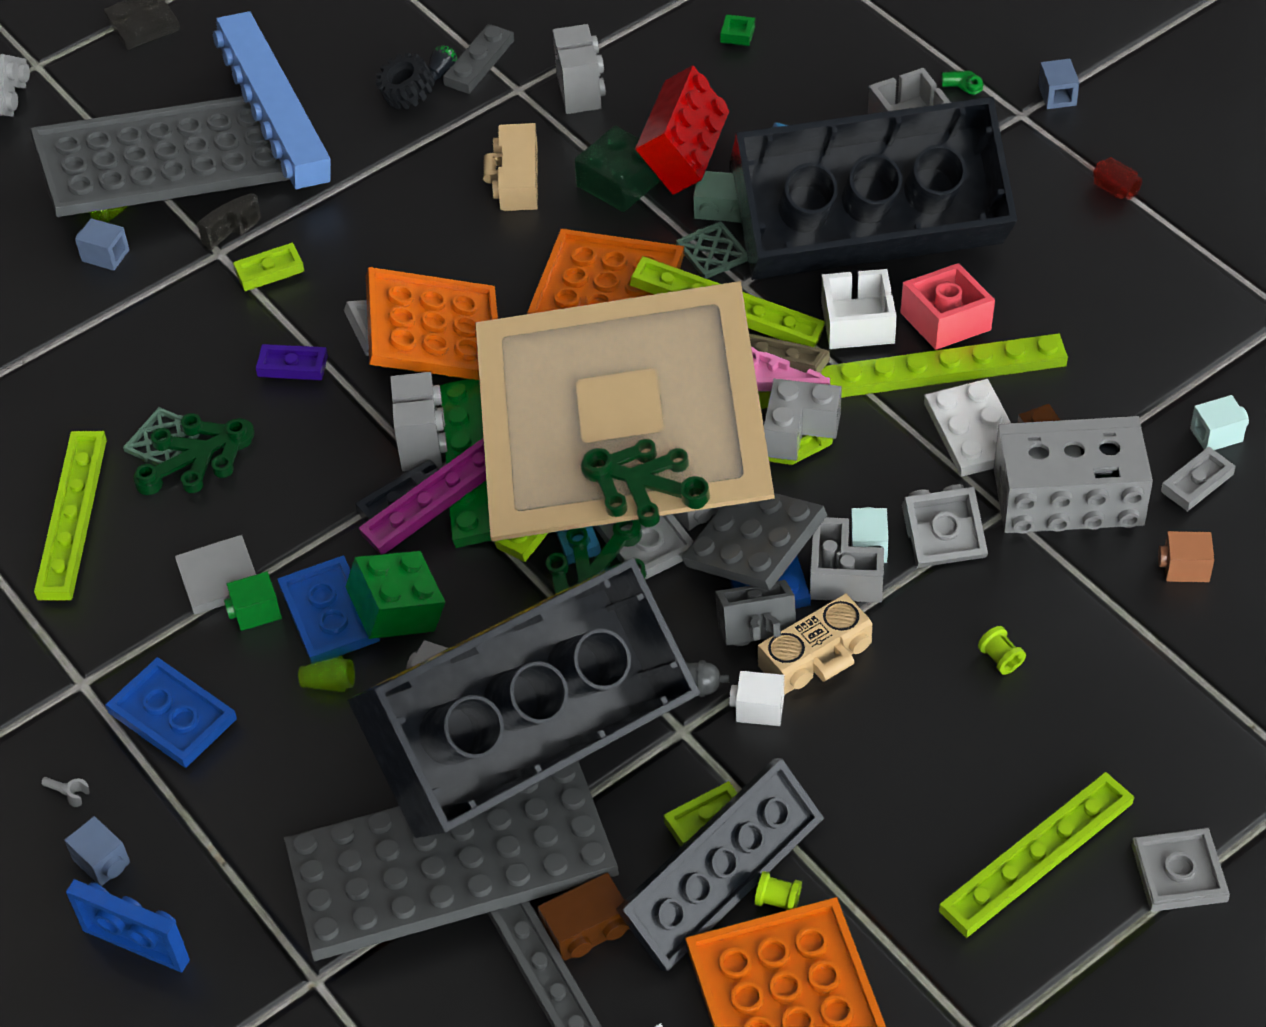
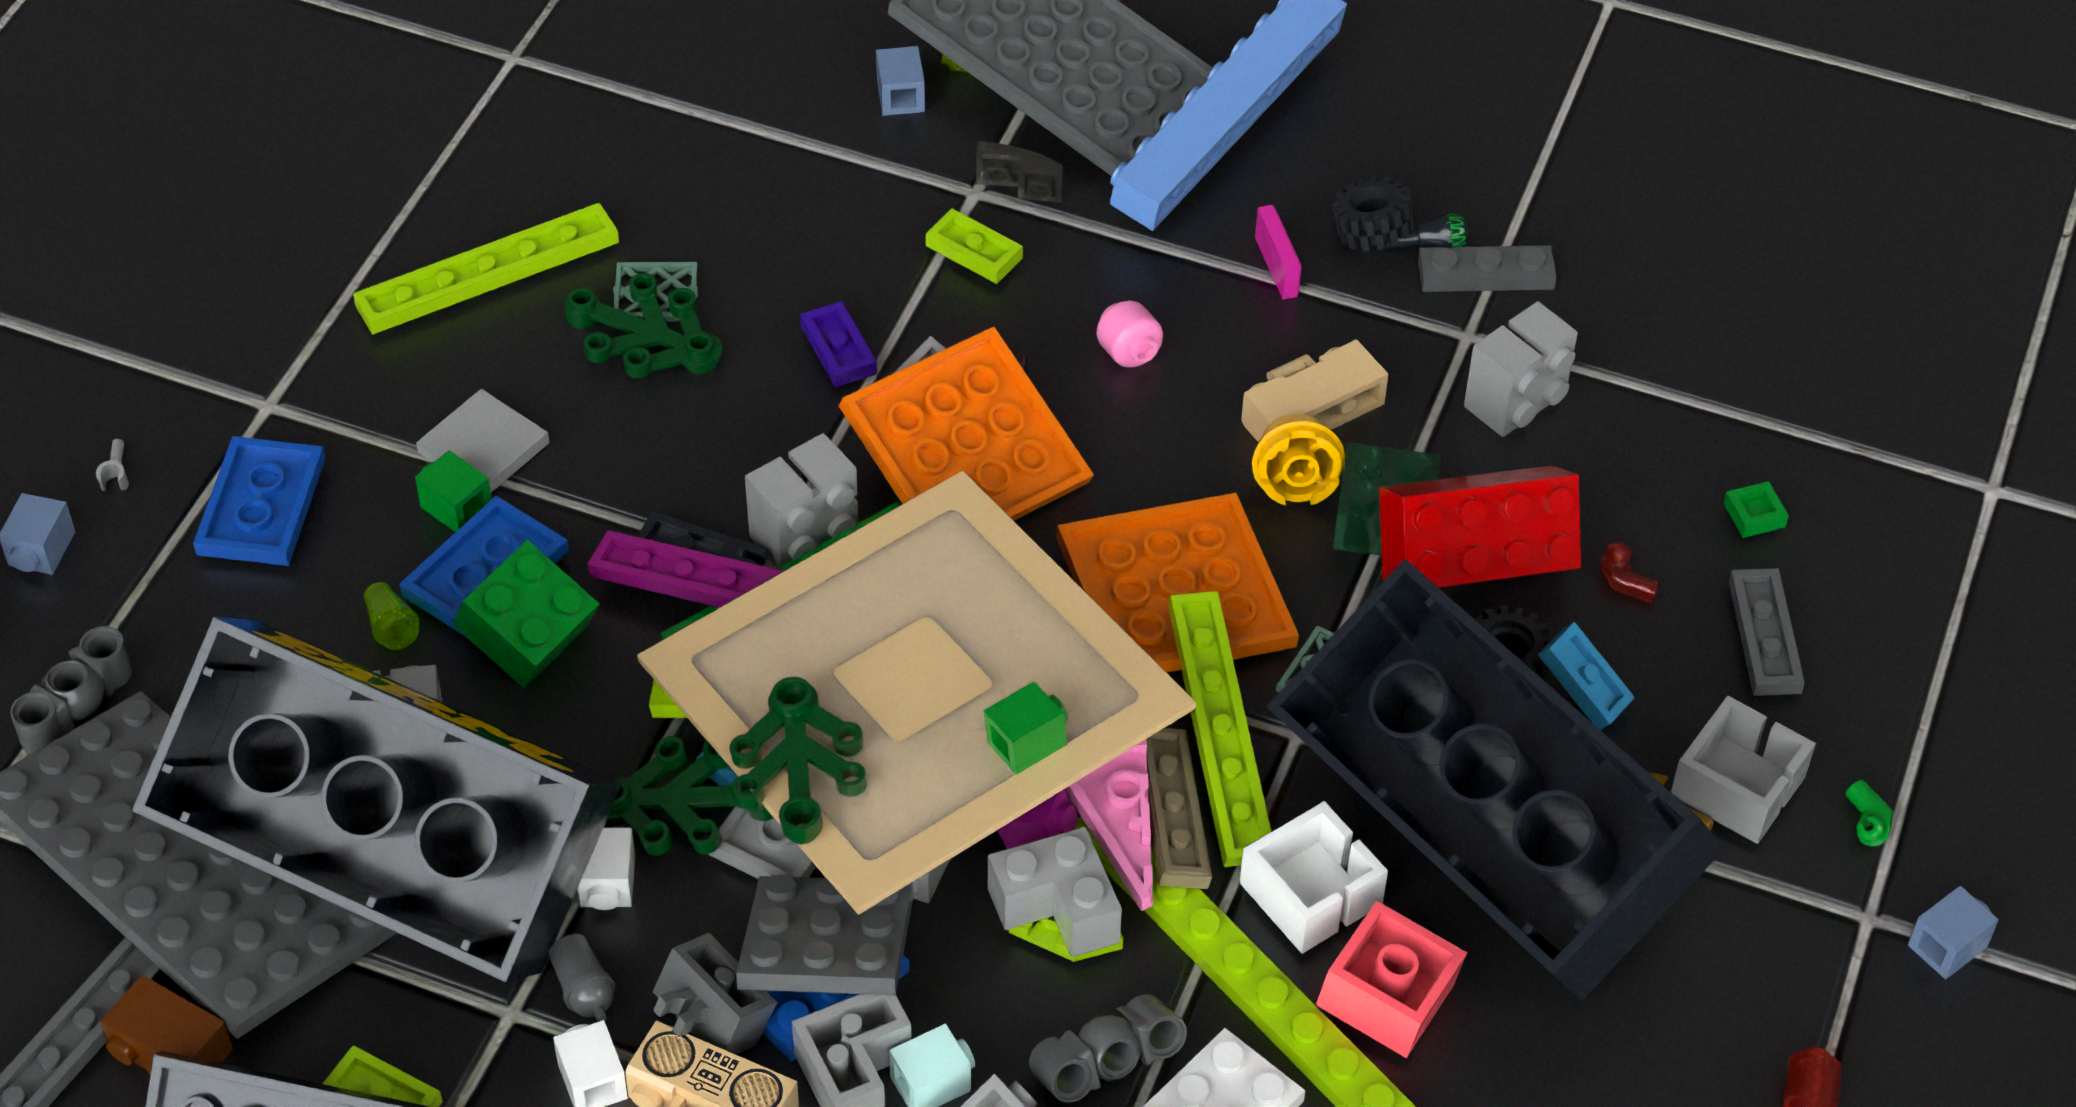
camera: 55 degrees right, 0 degrees up
none -> dark grey piece [10,626,133,755]
none -> green brick [983,681,1068,775]
none -> dark grey piece [1029,994,1187,1103]
none -> bright pink head [1096,300,1164,368]
none -> yellow cone [1252,414,1345,505]
none -> dark pink tile [1255,205,1302,300]
none -> clear red arm [1601,543,1660,604]
none -> dark grey plate [1729,568,1805,696]

